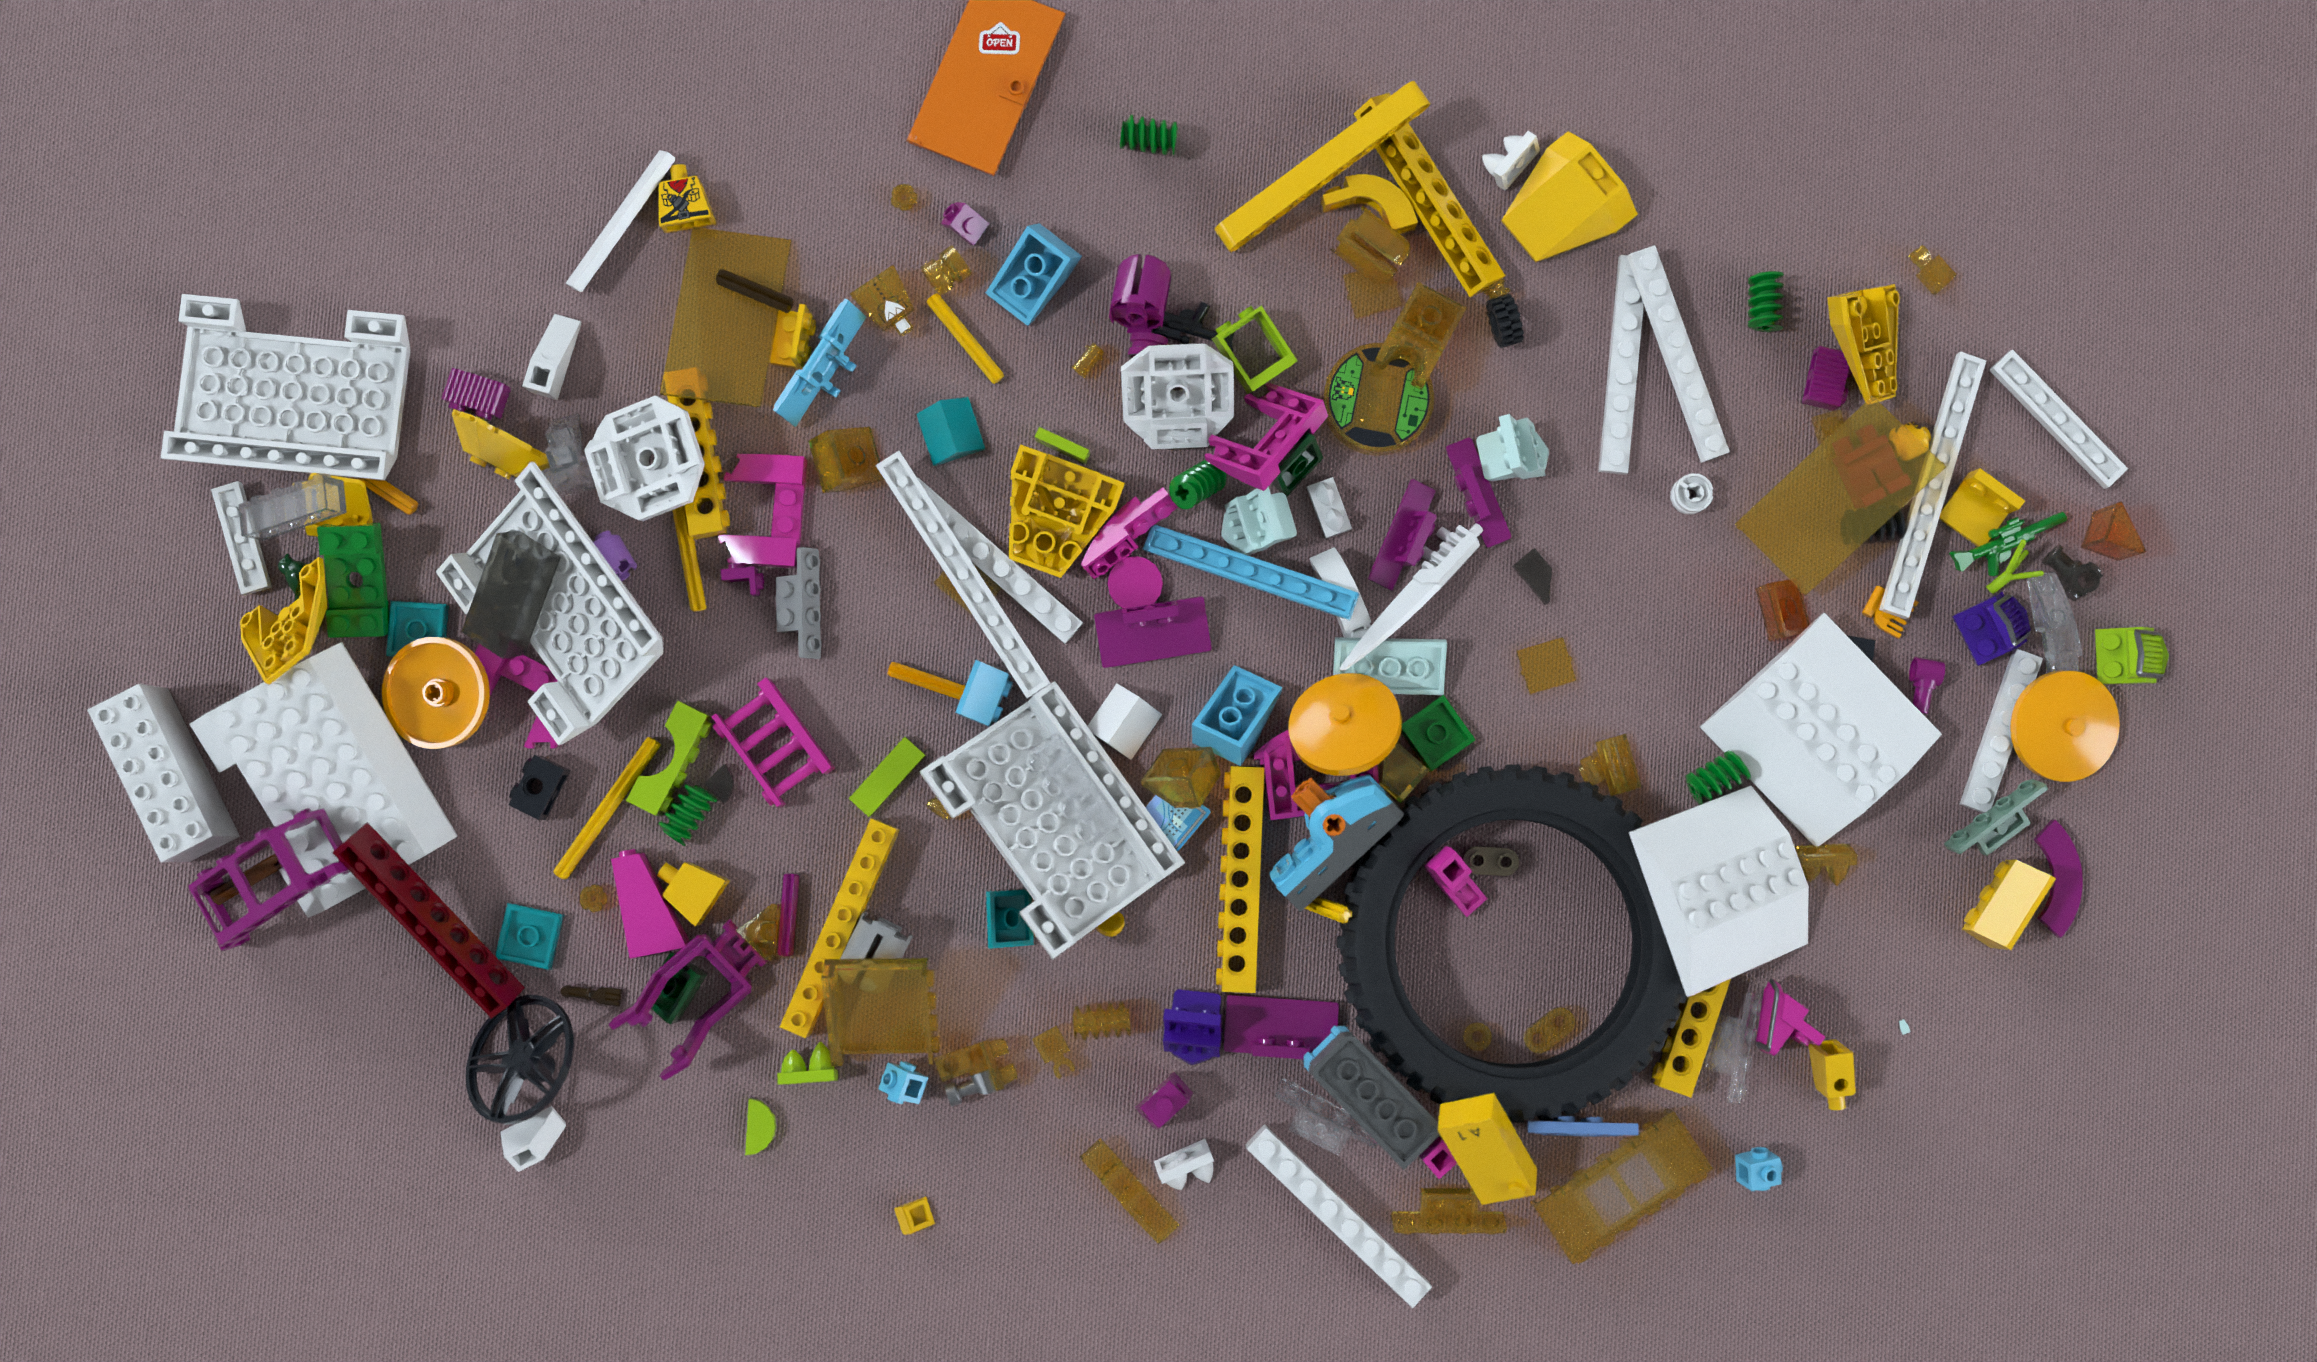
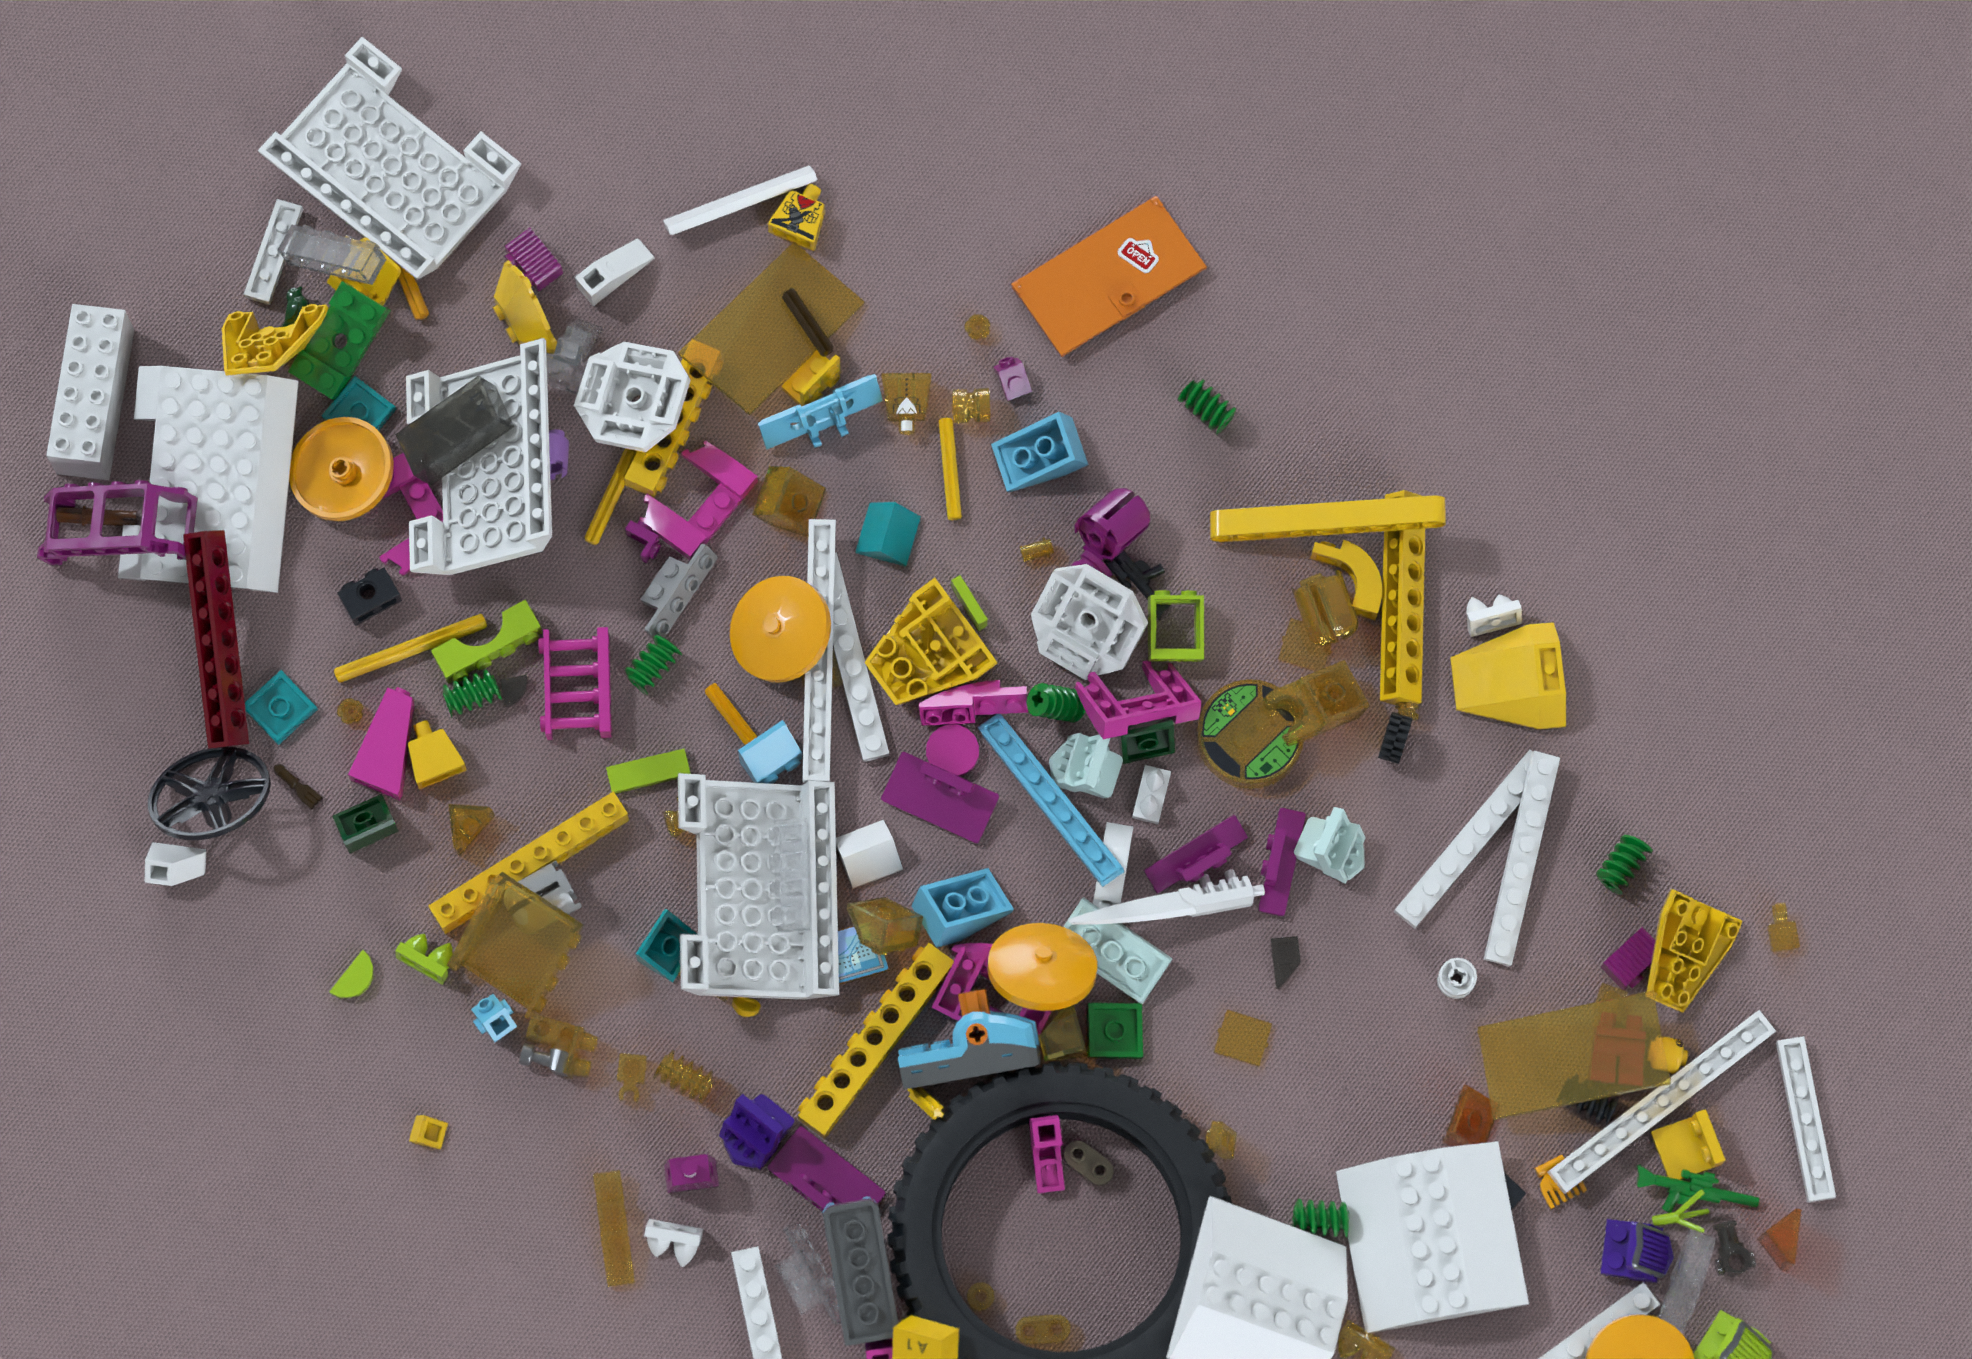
camera: 35 degrees right, 10 degrees down
magenta piece [608,919,769,1081] -> none
magenta axle [777,873,799,957] -> none
clear yellow plate [1595,734,1642,795] -> none
magenta pin [1909,657,1945,714] -> none
none -> green piece [625,635,682,695]
none -> light orange dish [730,576,831,683]

